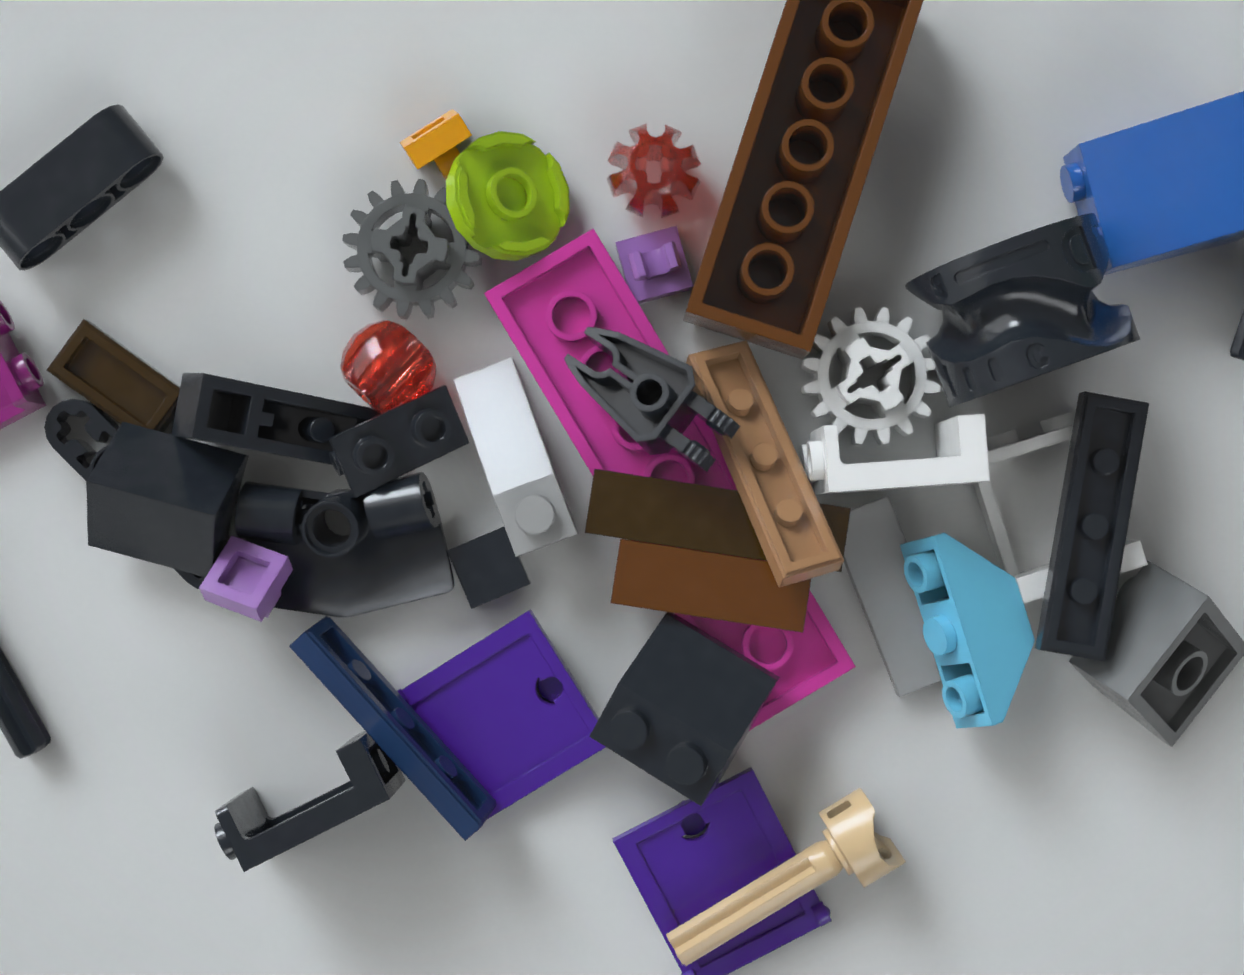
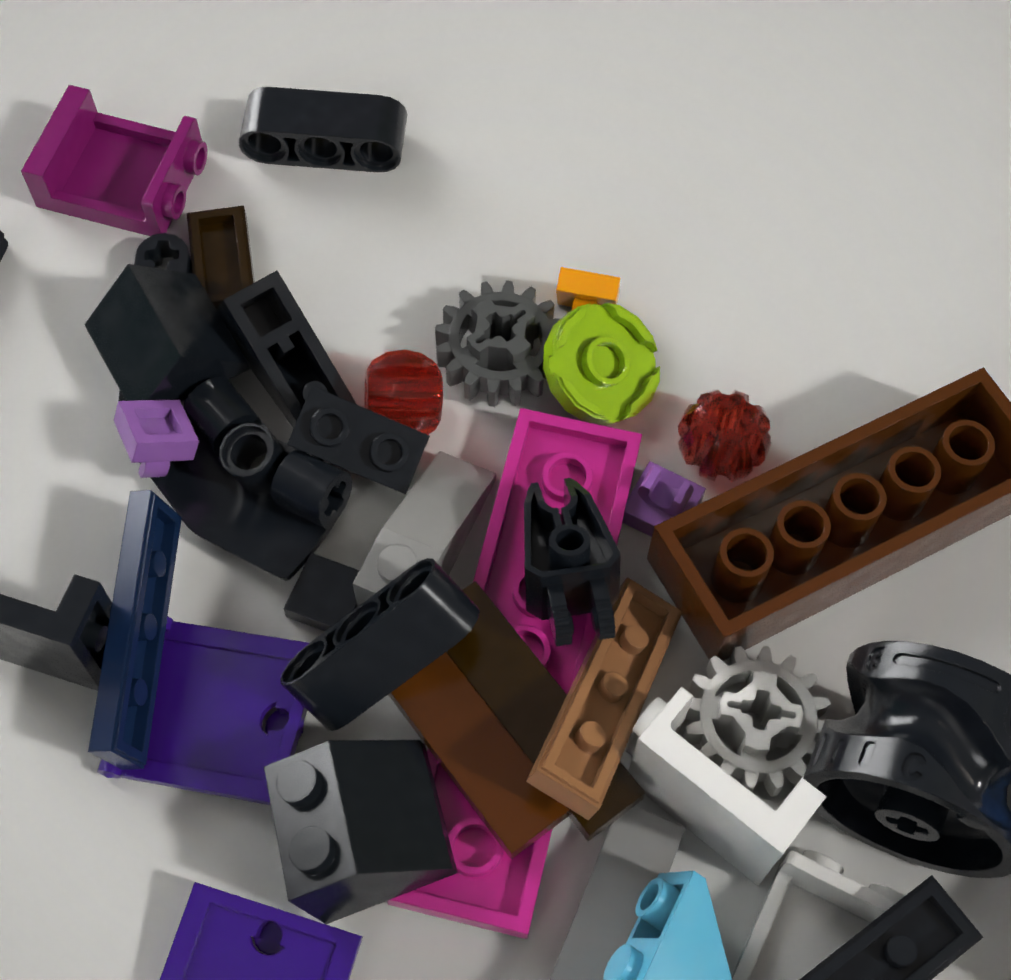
camera: 50 degrees right, 25 degrees down
none -> black beam [280,558,480,731]

